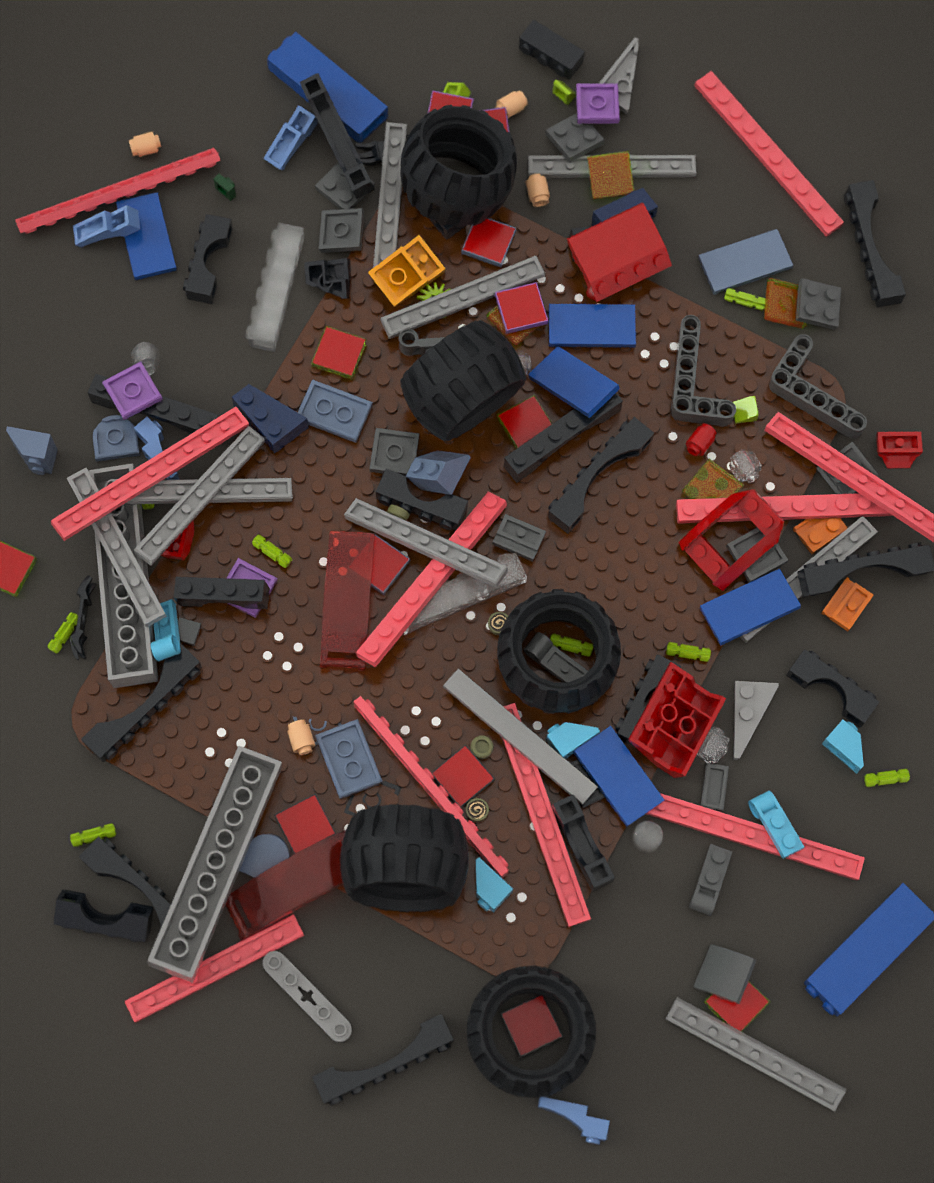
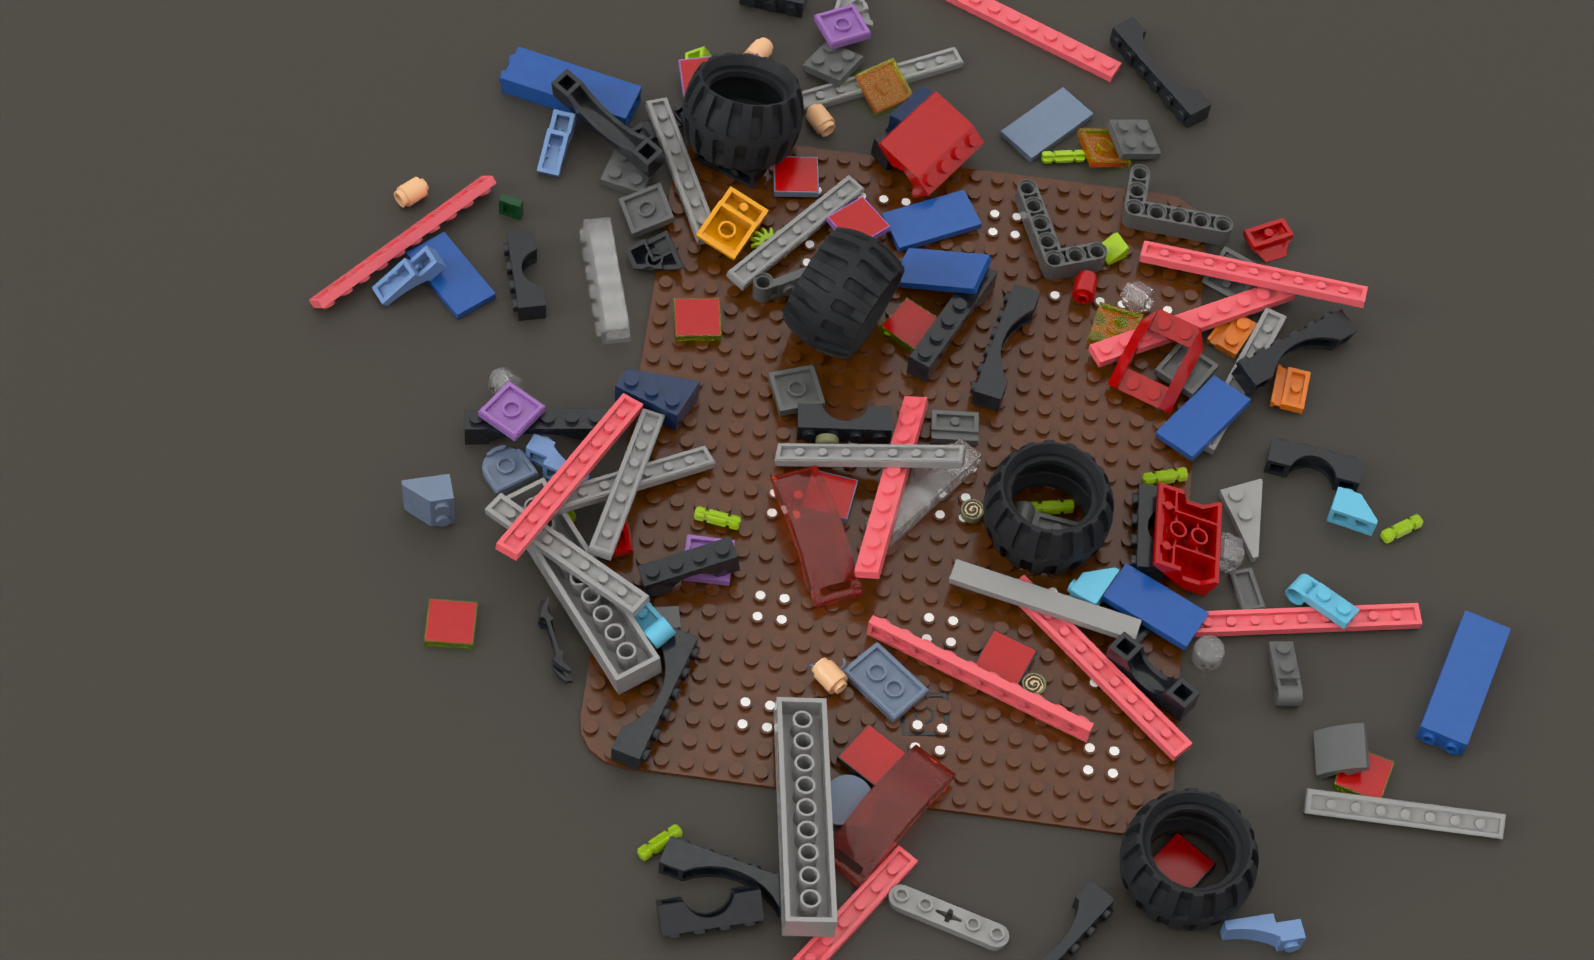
camera: 25 degrees left, 15 degrees down
lime axle [47,612,78,654] -> none
sand blue tile [298,380,373,443] -> none
black tyre [340,804,469,912] -> none
sand blue slope [406,451,471,495] -> none
olive tile [470,735,493,759] -> none
medium azure slope [475,857,513,913] -> none
lime slope [553,80,576,105] -> none

